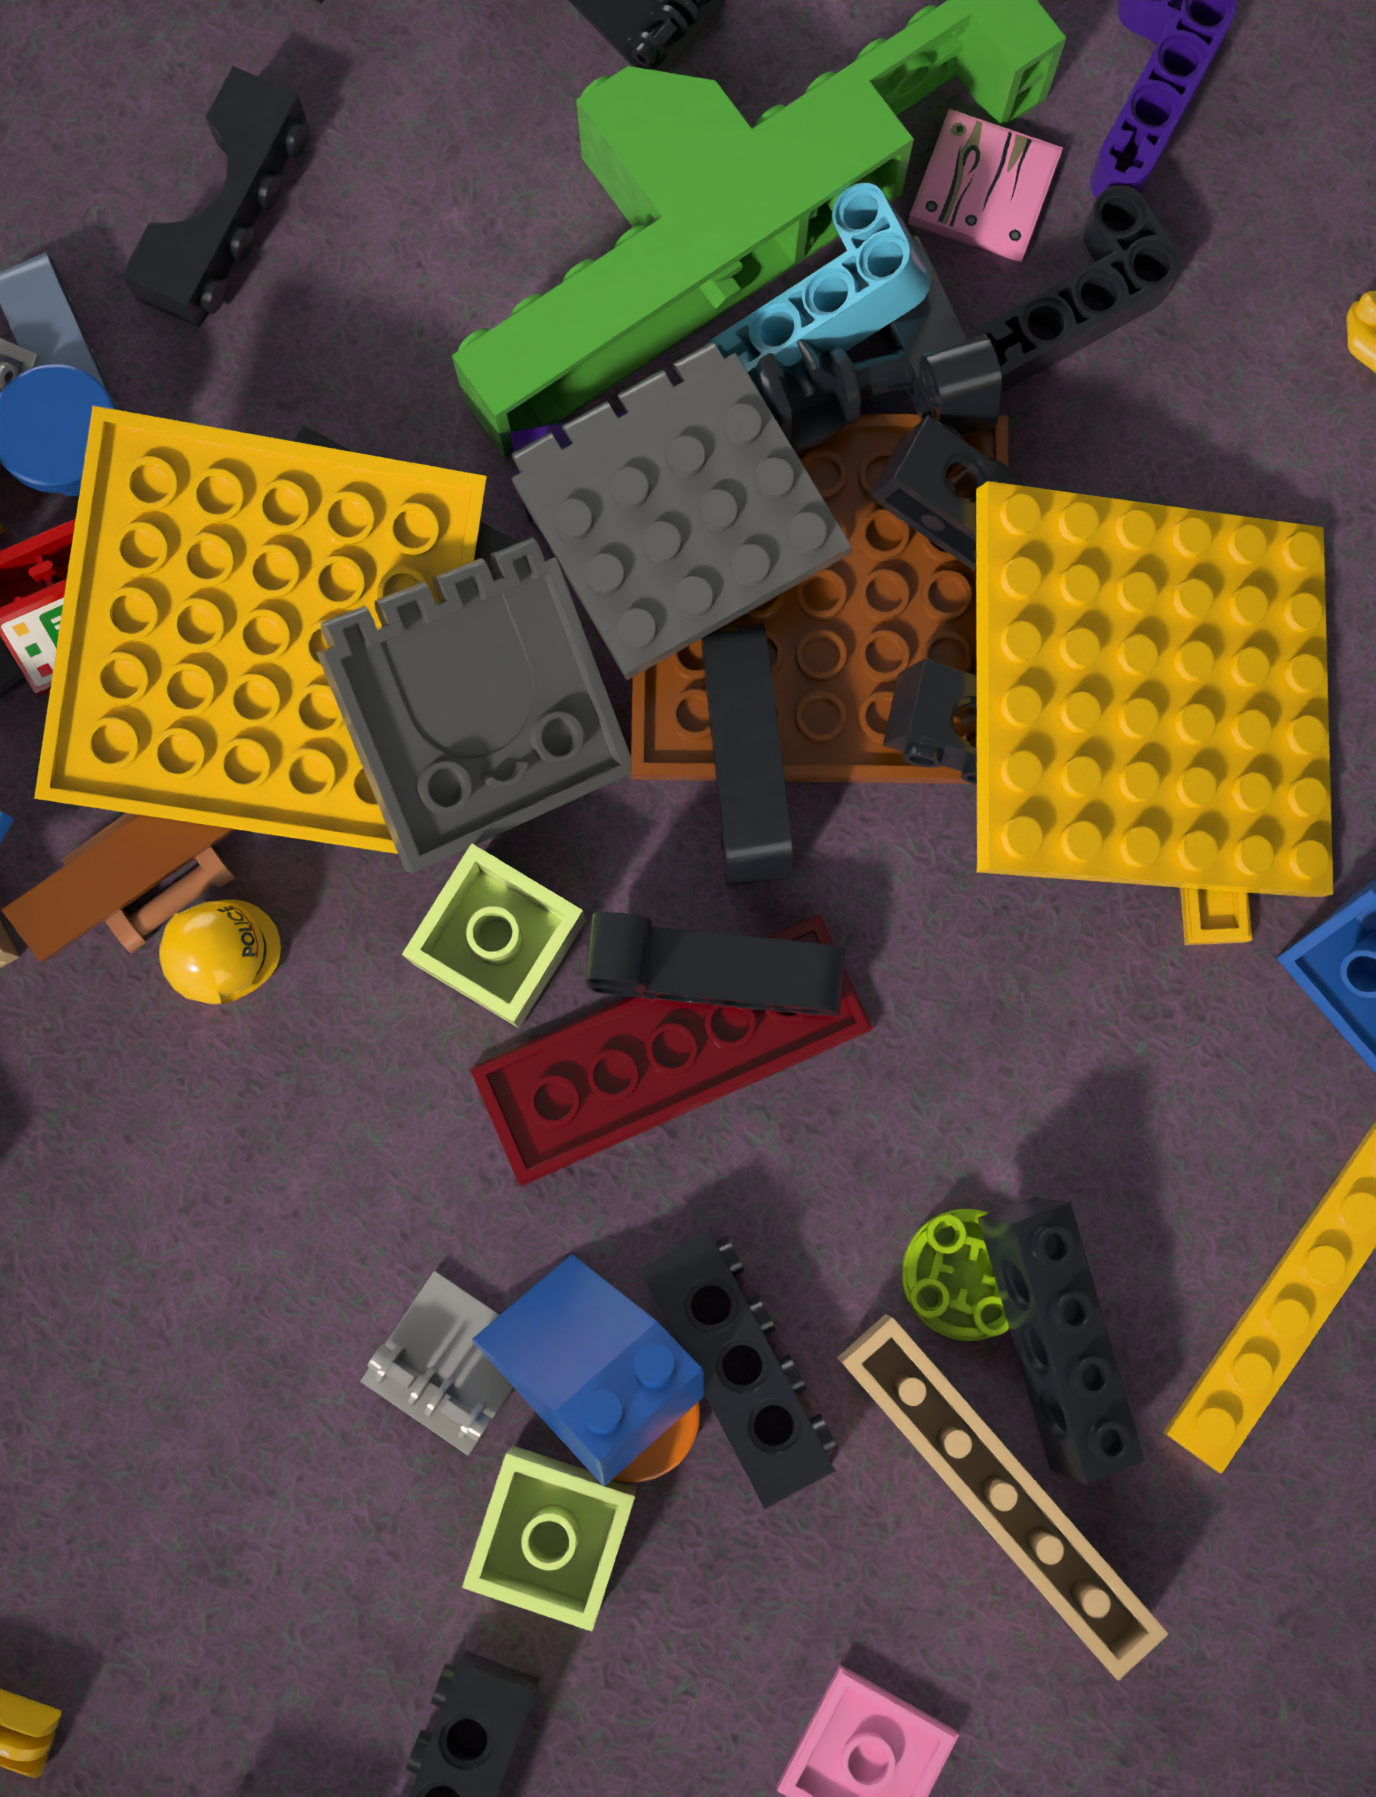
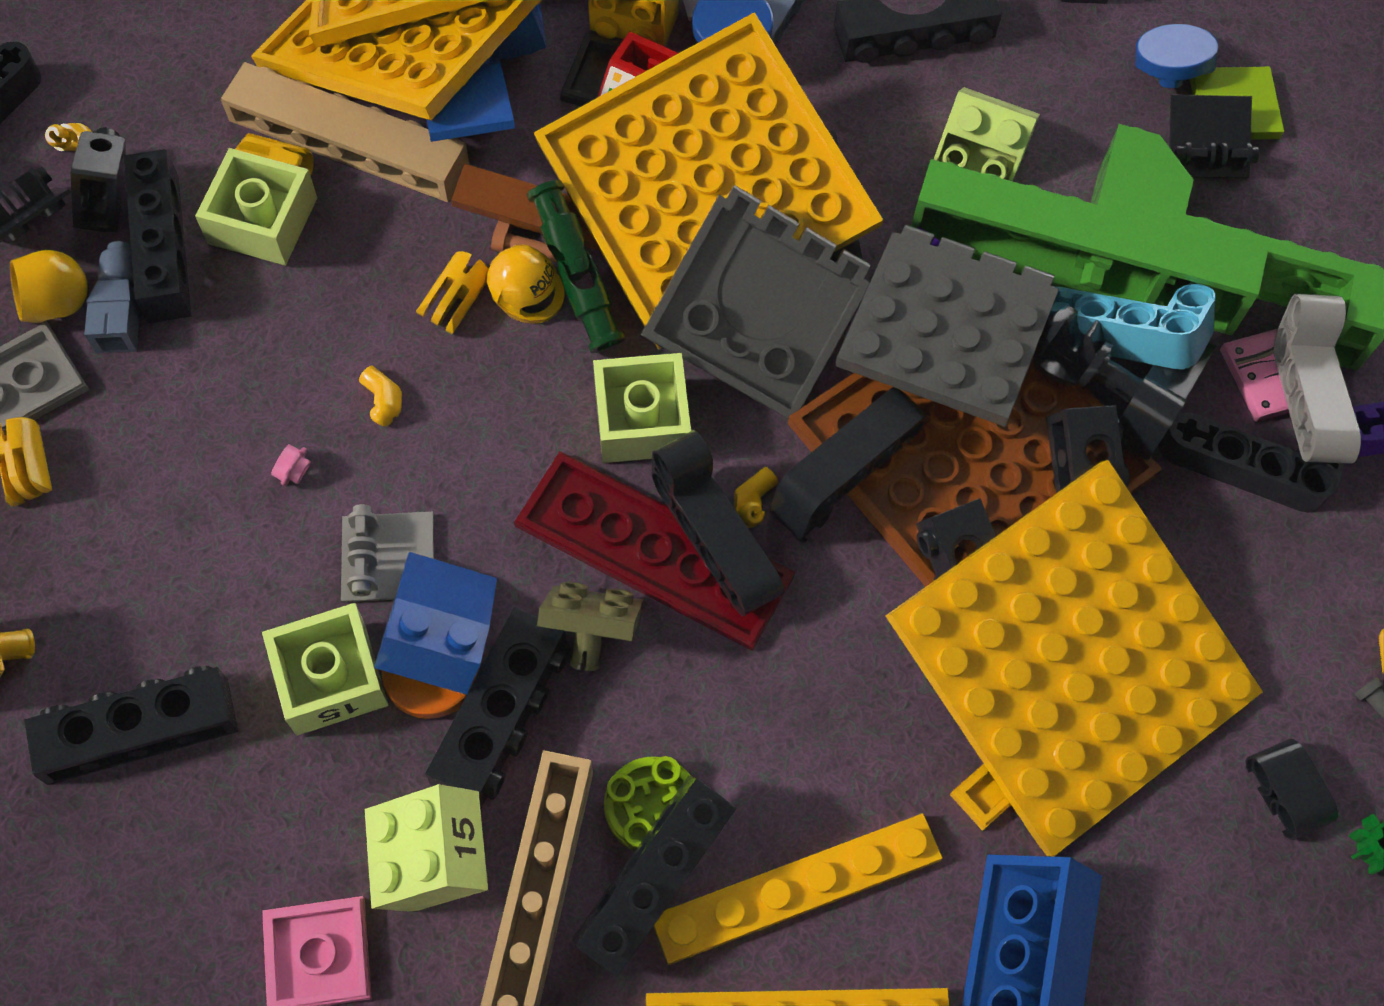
camera: 50 degrees right, 15 degrees down
none -> bright pink plate [271,444,311,486]
none -> yellow arm [359,365,402,426]
none -> yellowish green brick [365,784,488,912]
none -> yellow arm [416,251,489,335]
none -> dark green piece [526,180,626,353]
none -> olive plate [537,582,644,671]
none -> yellow plate [654,813,943,965]
none -> yellow arm [734,467,778,528]
none -> yellowish green slope [933,87,1040,181]
none -> light grey beam [1274,294,1361,464]

